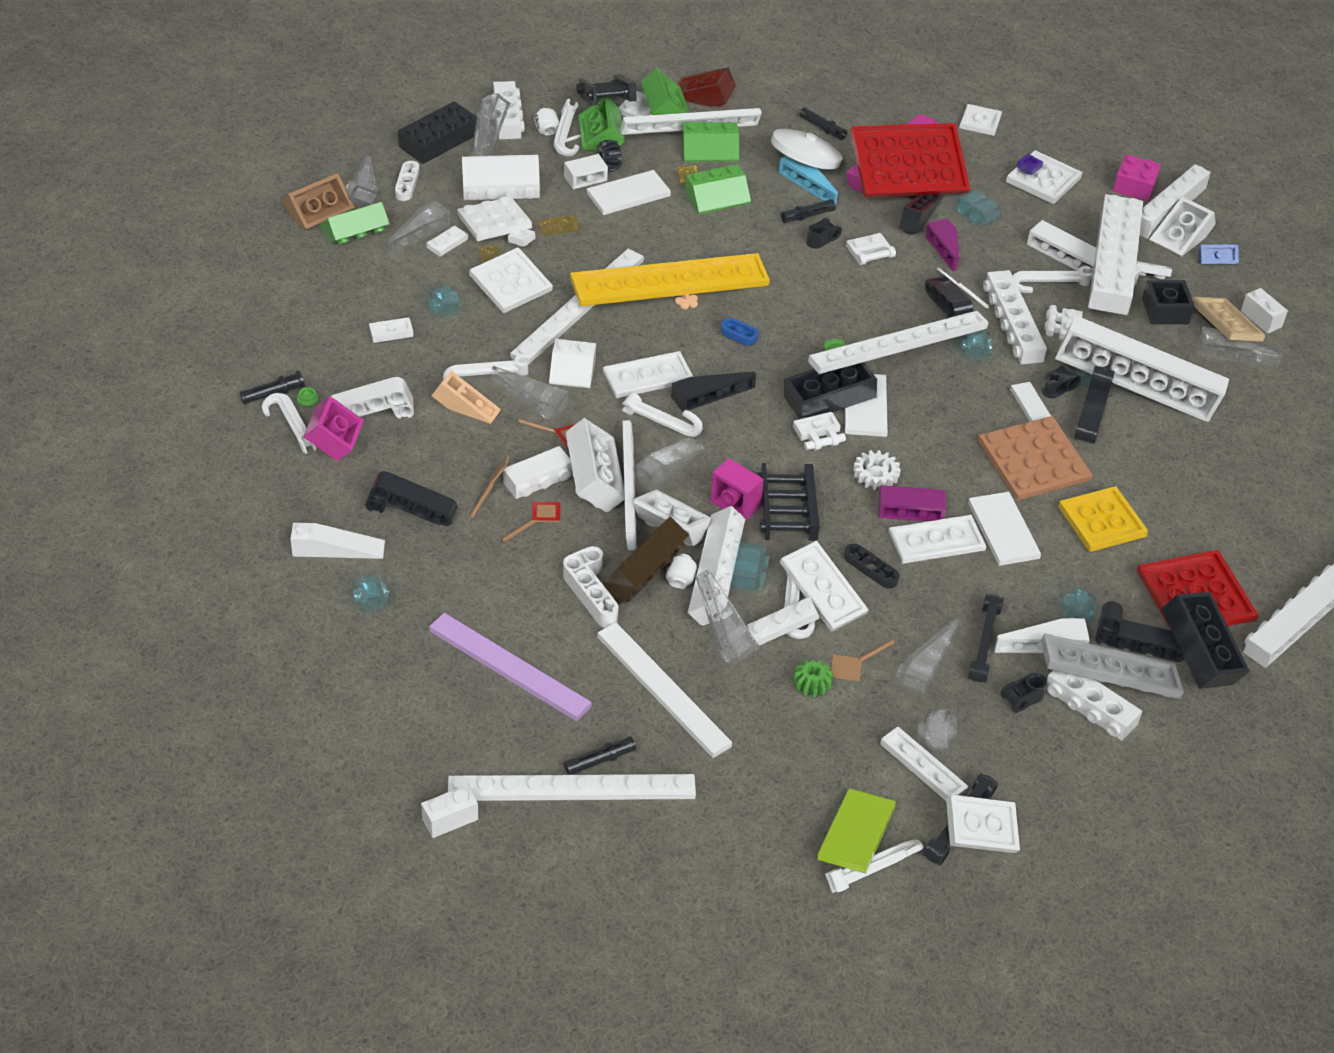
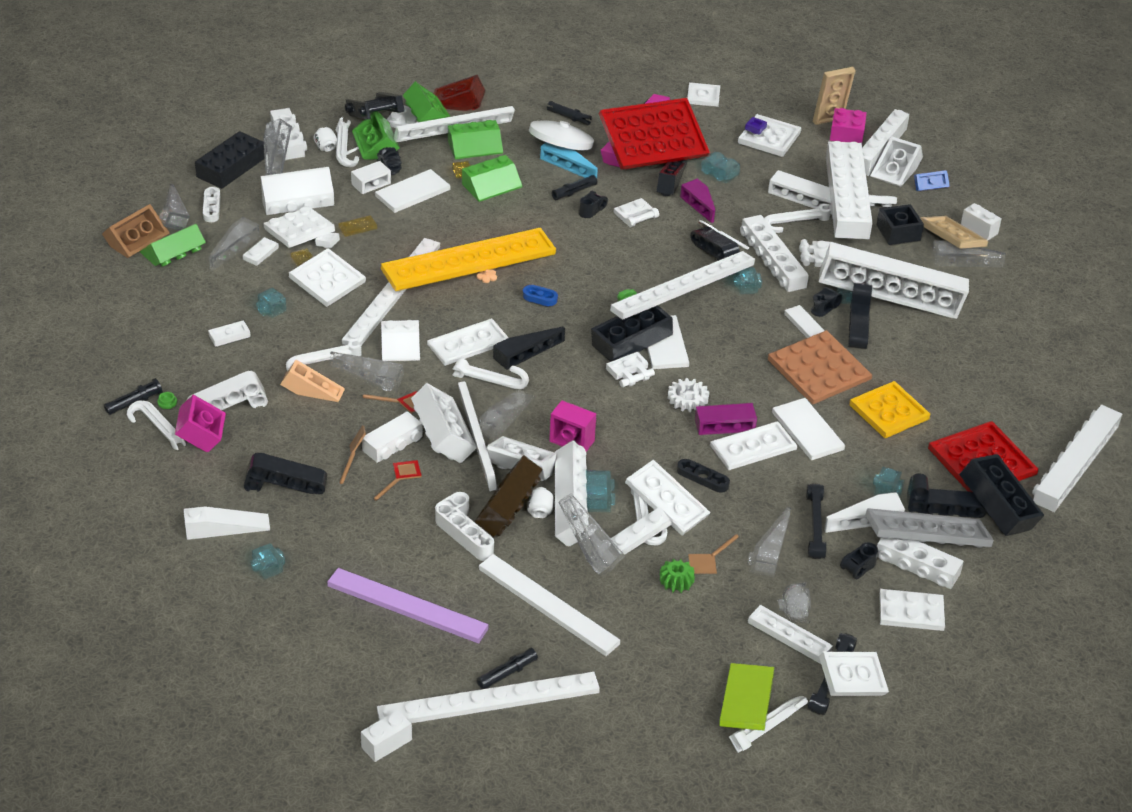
camera: 10 degrees left, 5 degrees down
black fence [757,463,820,541] -> none
none -> tan tile [813,67,856,125]
none -> white plate [879,589,945,631]

